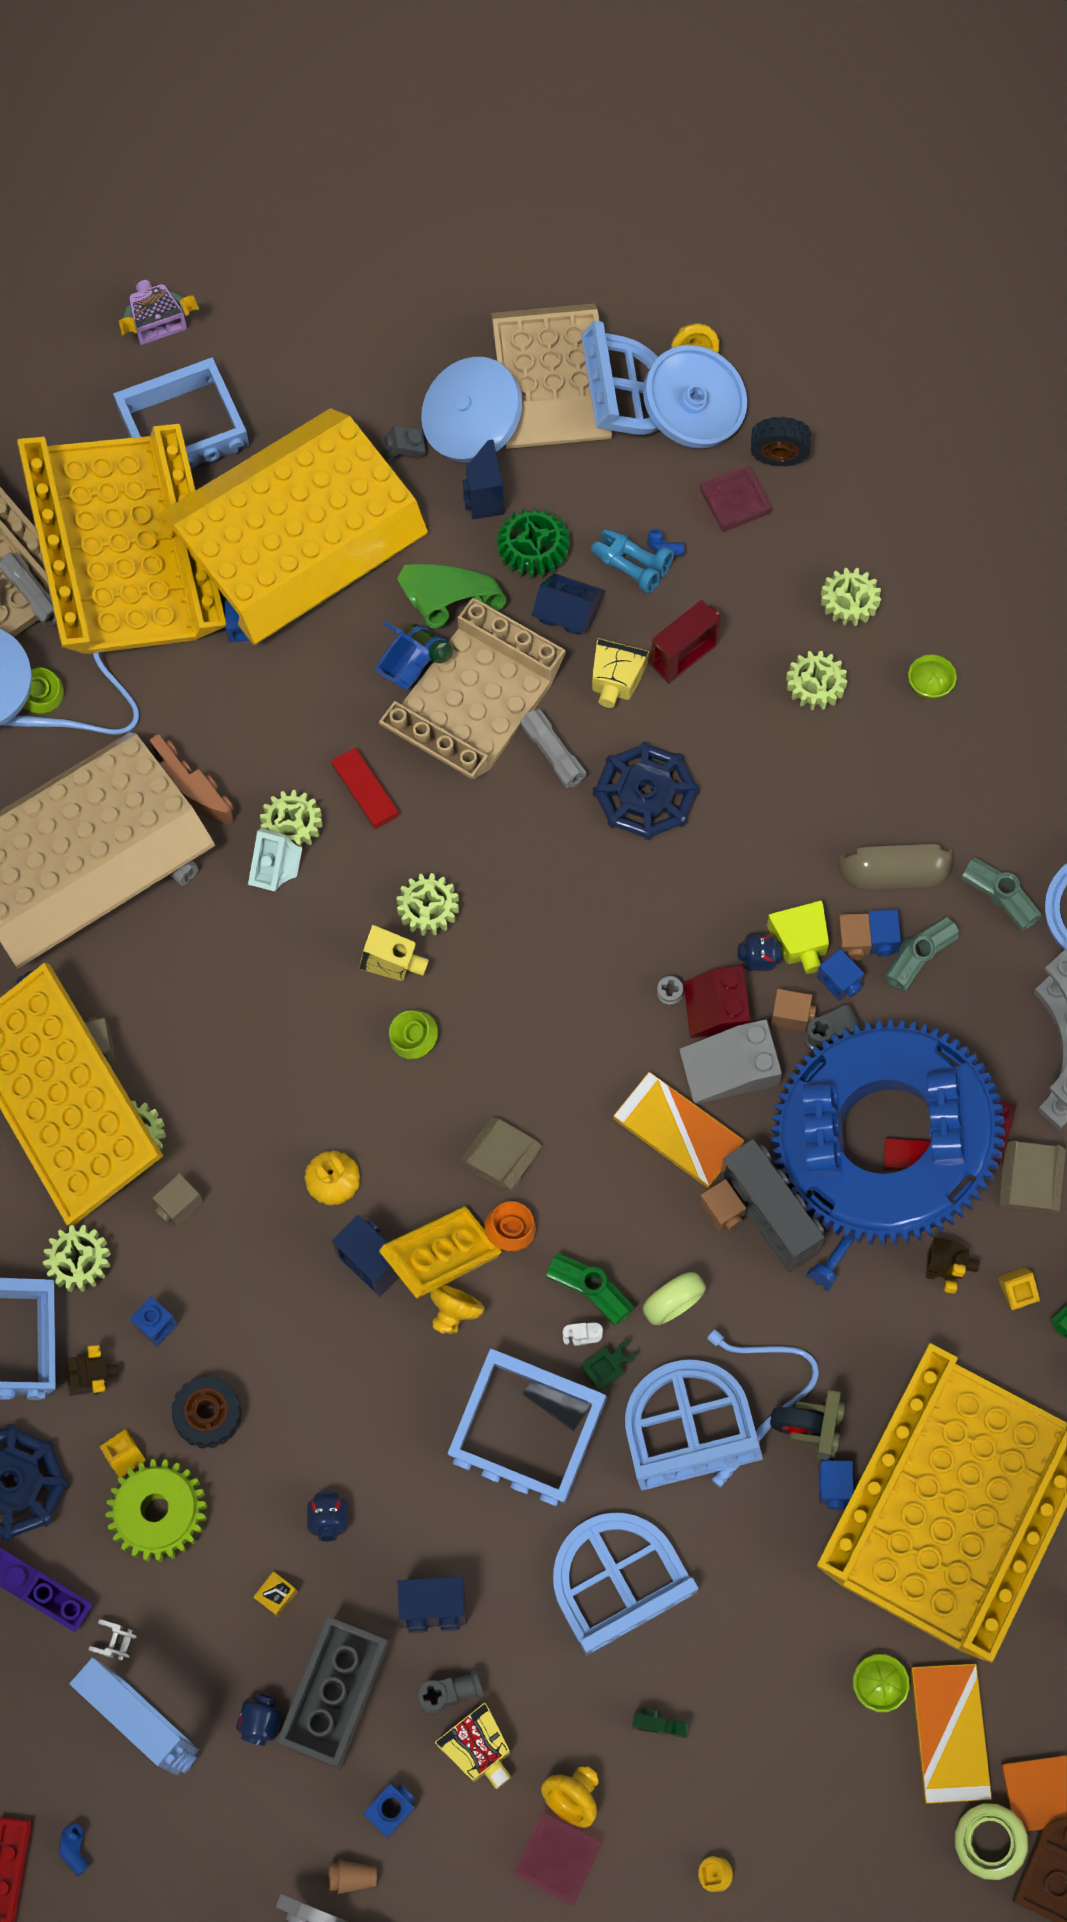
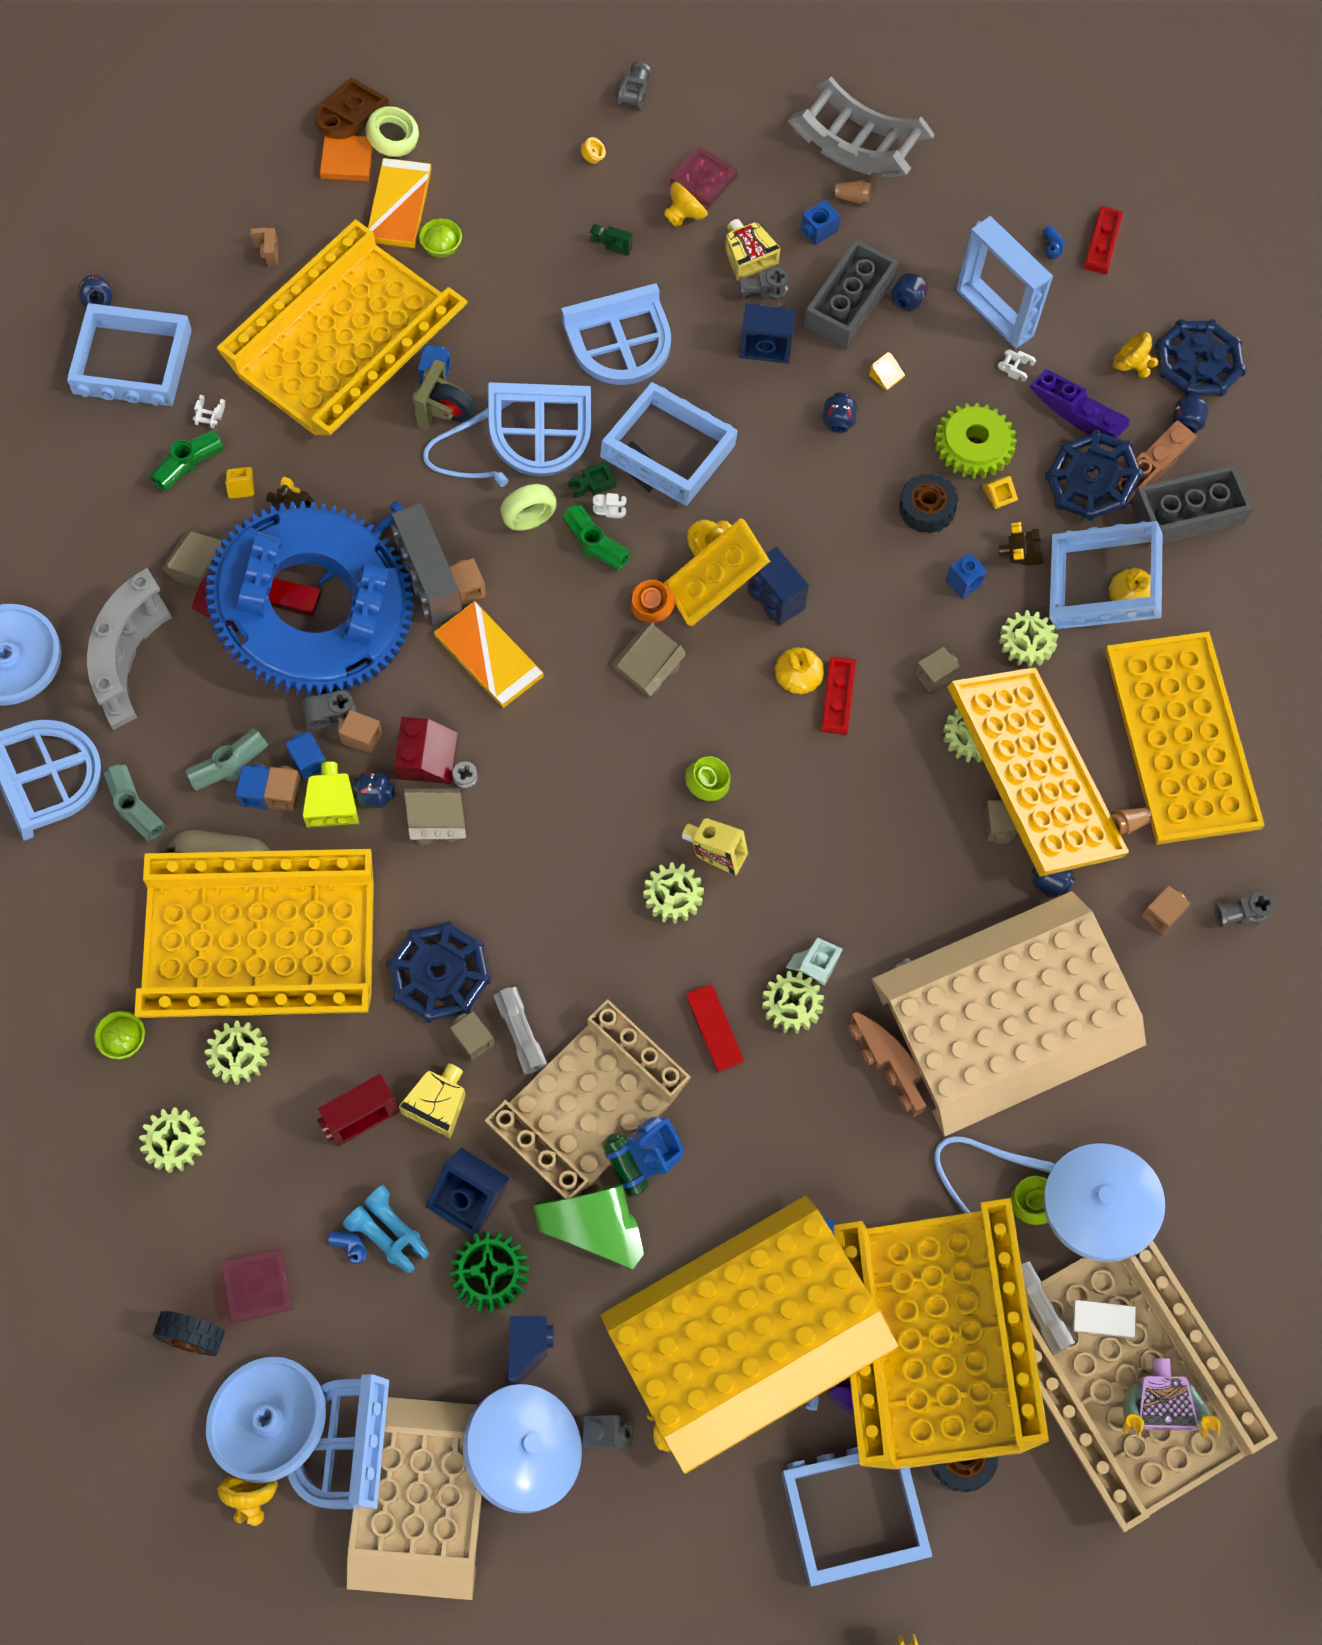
camera: 175 degrees left, 0 degrees up
light grey slope [679,1019,782,1104] -> none
none -> yellow slope [135,849,374,1018]
none -> dark tan slope [404,788,466,846]
none -> dark tan brick [450,1011,495,1062]
none -> red tile [820,656,856,736]

